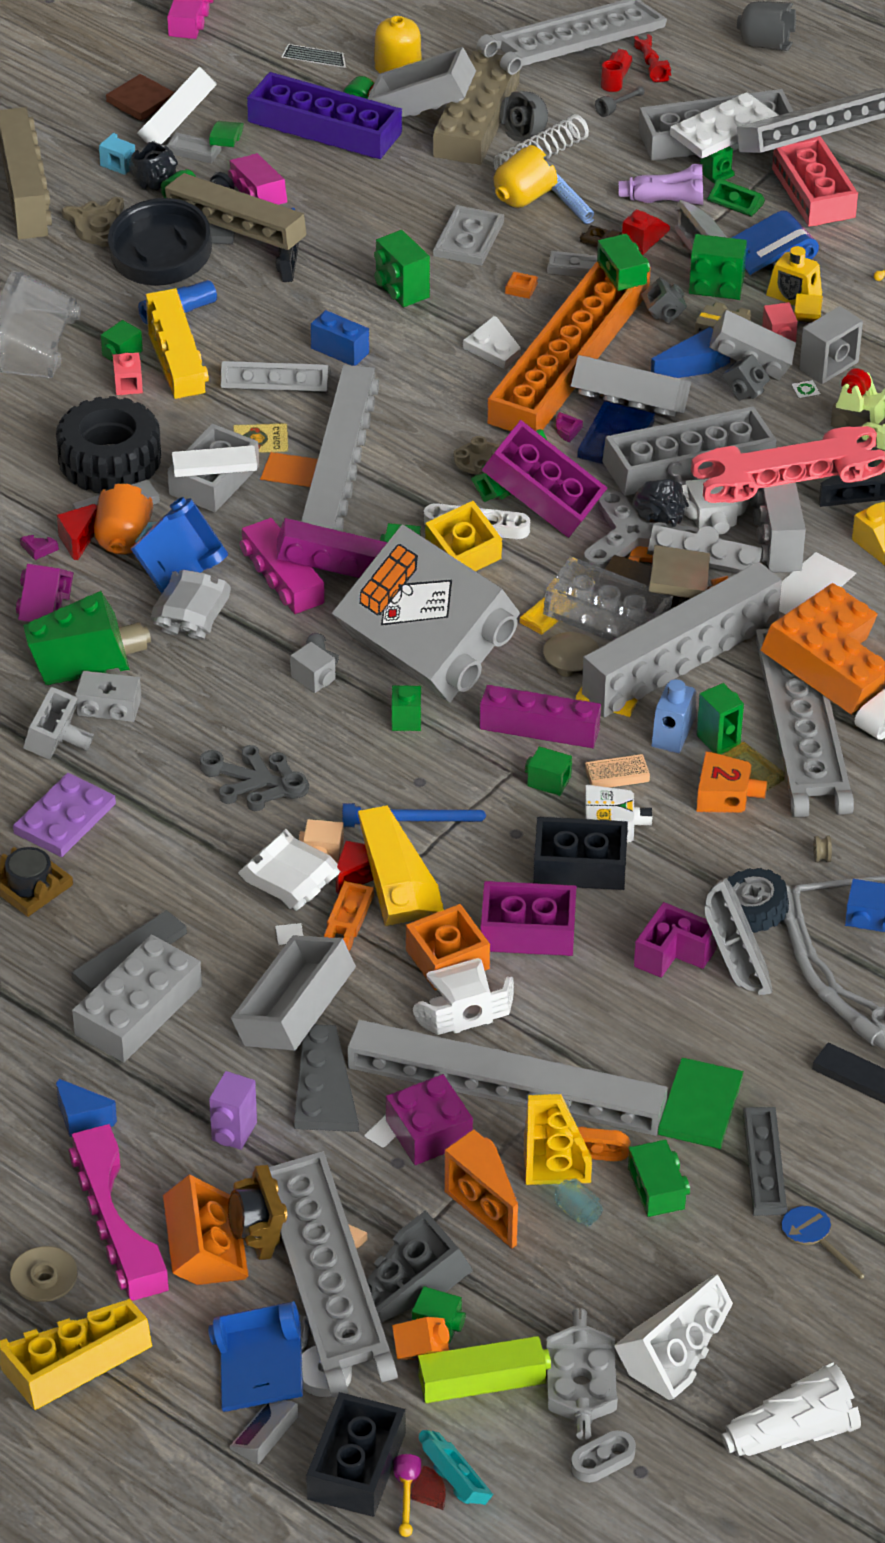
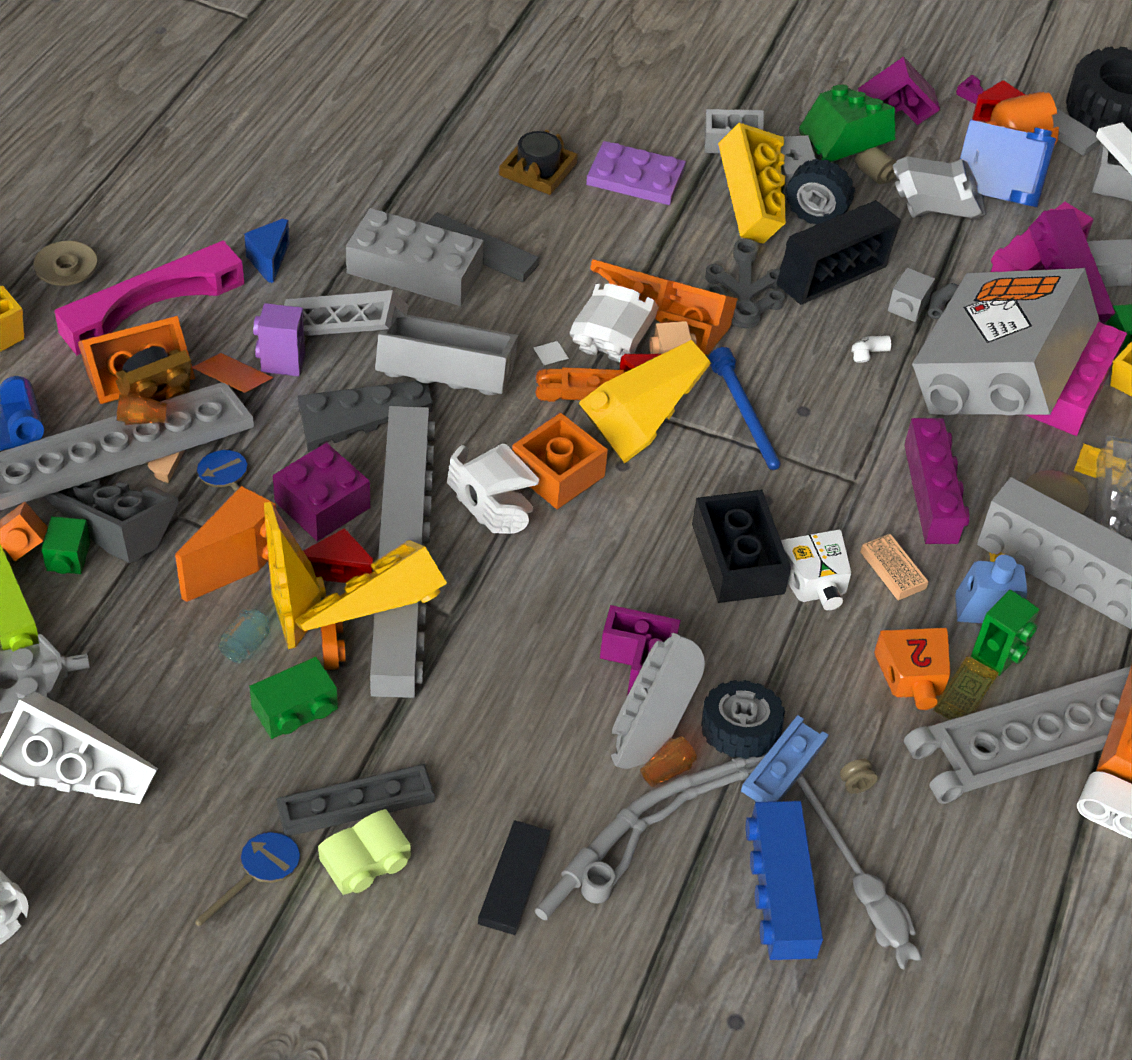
camera: 70 degrees right, 5 degrees up
green brick [392,685,421,731] -> none
magenta brick [481,881,577,956] -> none
green brick [525,746,572,796] -> none
green tile [658,1057,744,1149] -> none
none -> clear orange cone [116,392,167,425]
none -> orange sticker [191,353,274,393]
none -> blue piece [197,450,248,492]
none -> light grey fence [284,290,409,336]
none -> yellow wedge [295,540,447,631]
none -> red slope [303,528,373,583]
none -> yellowish green brick [318,809,411,895]
none -> orange wedge [590,259,738,355]
none -> clear orange cone [640,736,697,787]
none -> yellow wedge [718,122,786,244]
none -> medium blue hinge [741,715,829,802]
none -> black brick [776,200,901,305]
none -> black wheel [786,159,855,224]
none -> white arm [851,336,891,363]

